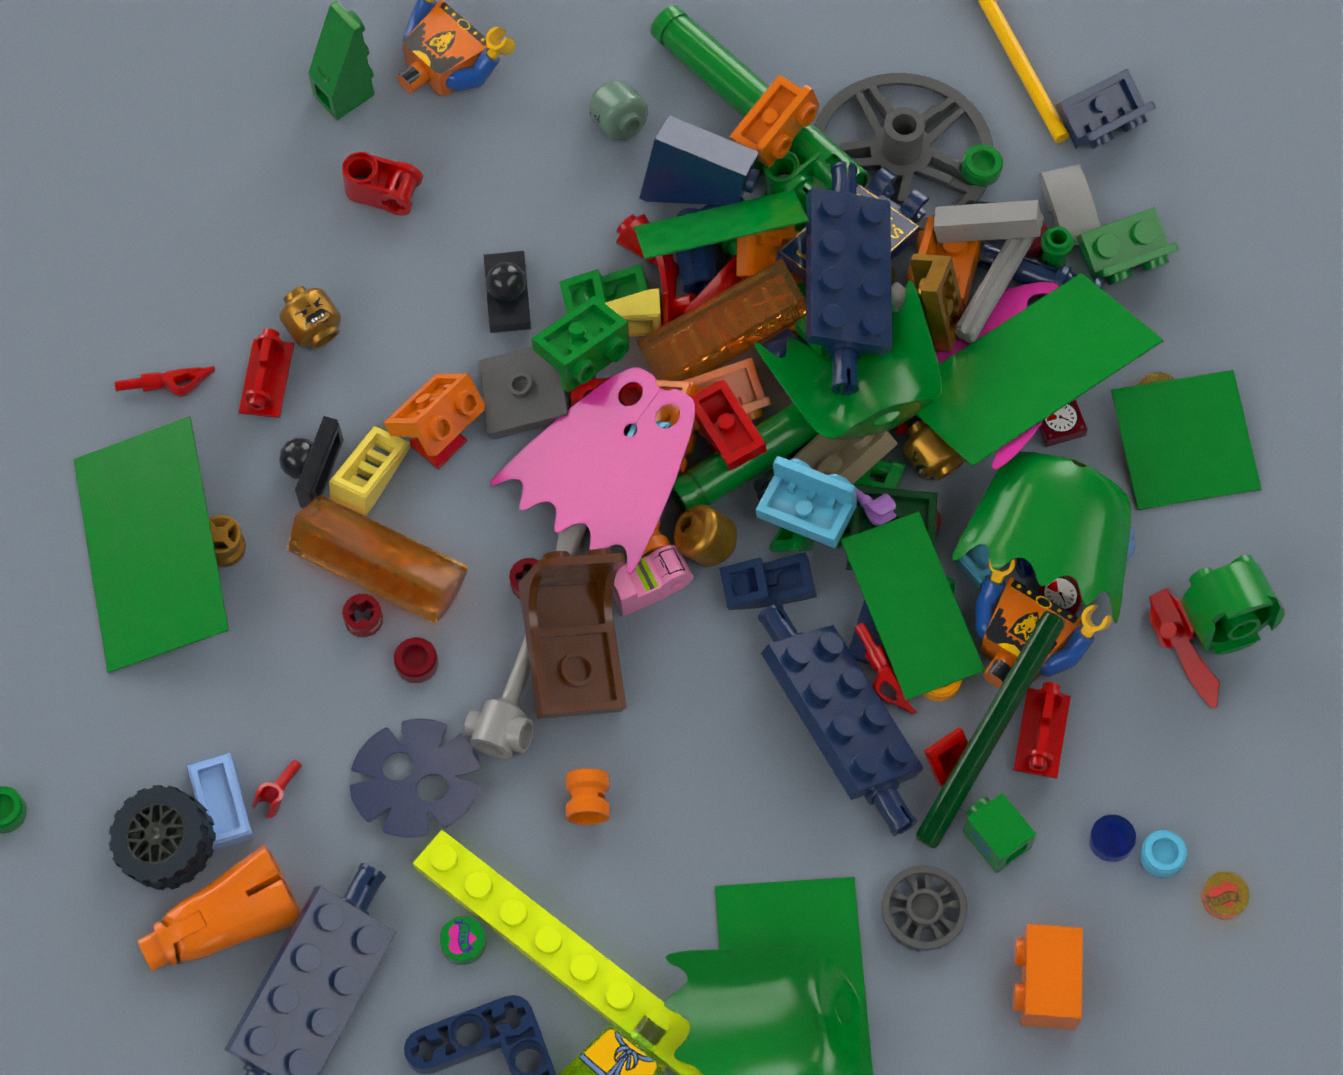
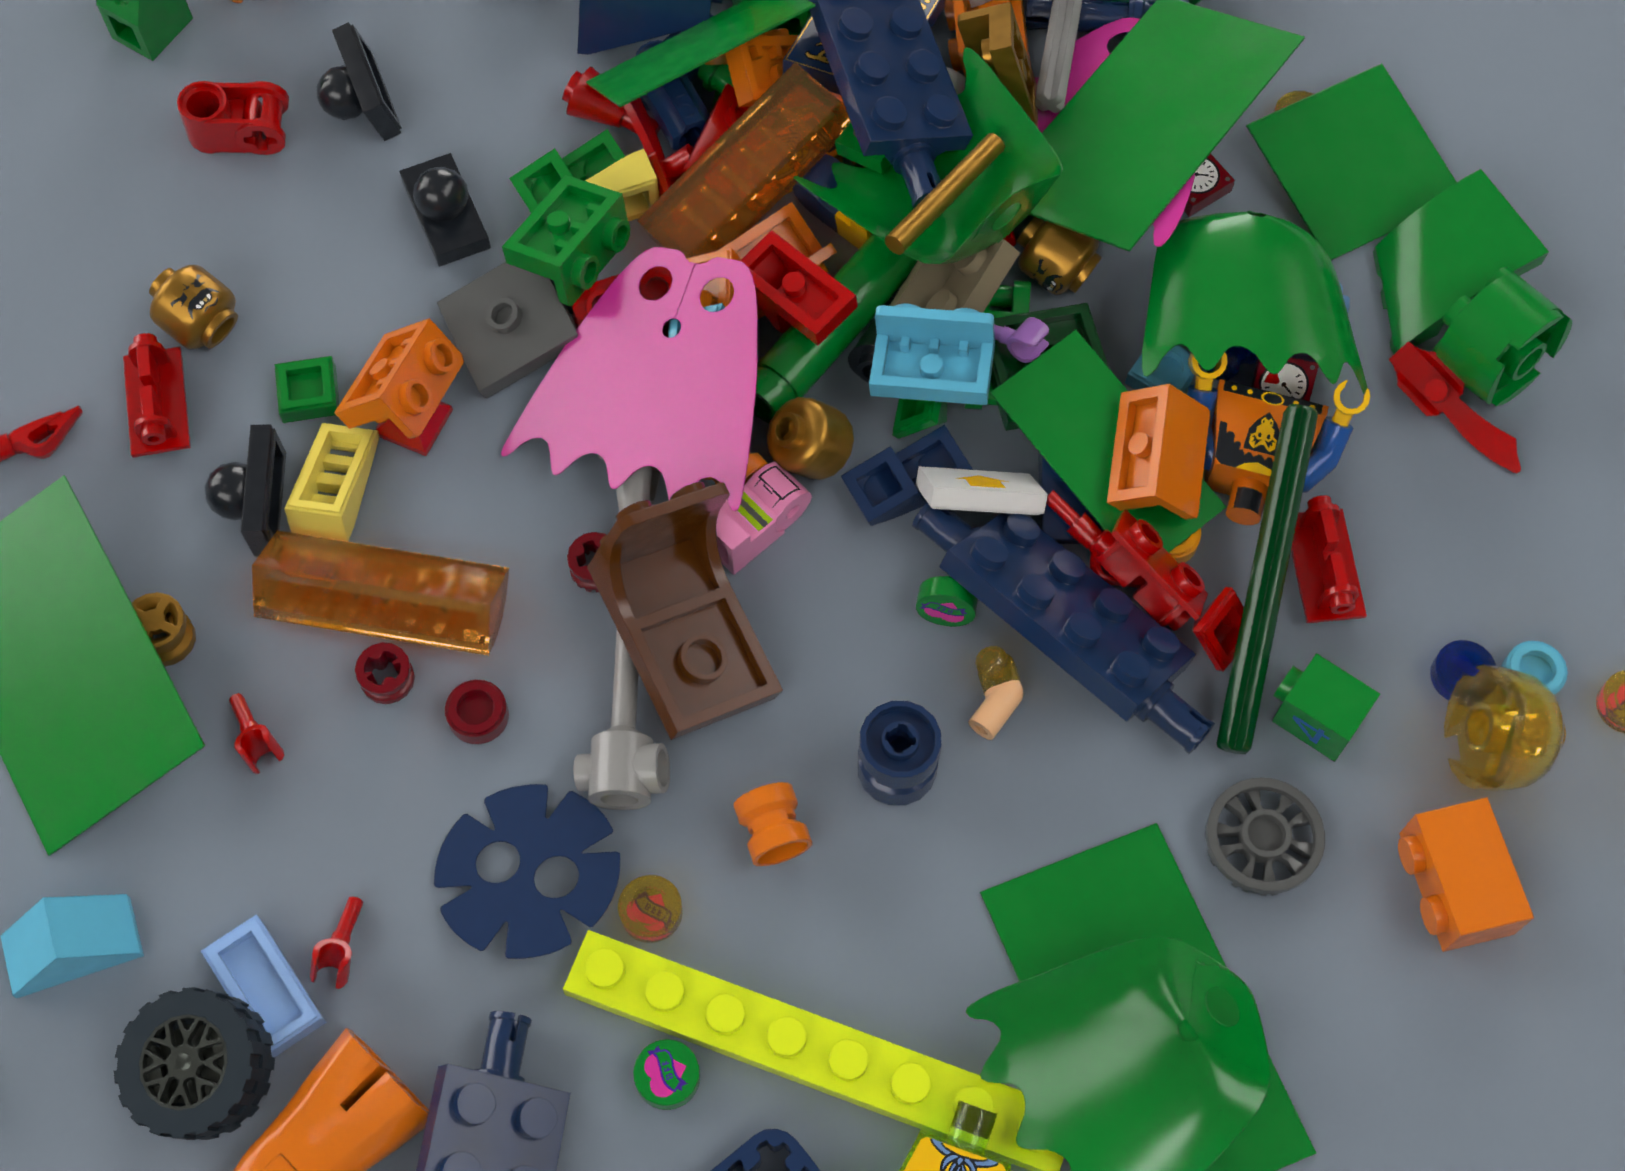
camera: 20 degrees left, 0 degrees up
none -> medium azure slope [0,894,144,998]
none -> red hand [229,693,284,774]
none -> green tile [275,356,339,423]
none -> black tile [317,22,402,141]
none -> clear yellow tile [618,875,683,943]
none -> dark blue wheel [858,701,942,805]
none -> pearl gold bar [885,133,1005,255]
none -> white tile [915,466,1048,515]
none -> green tile [916,576,978,627]
none -> arm [968,645,1024,740]
none -> red hinge [1090,509,1208,631]
none -> orange panel [1107,383,1210,520]
none -> green slope [1373,169,1549,354]
none -> clear yellow cylinder [1444,665,1566,791]

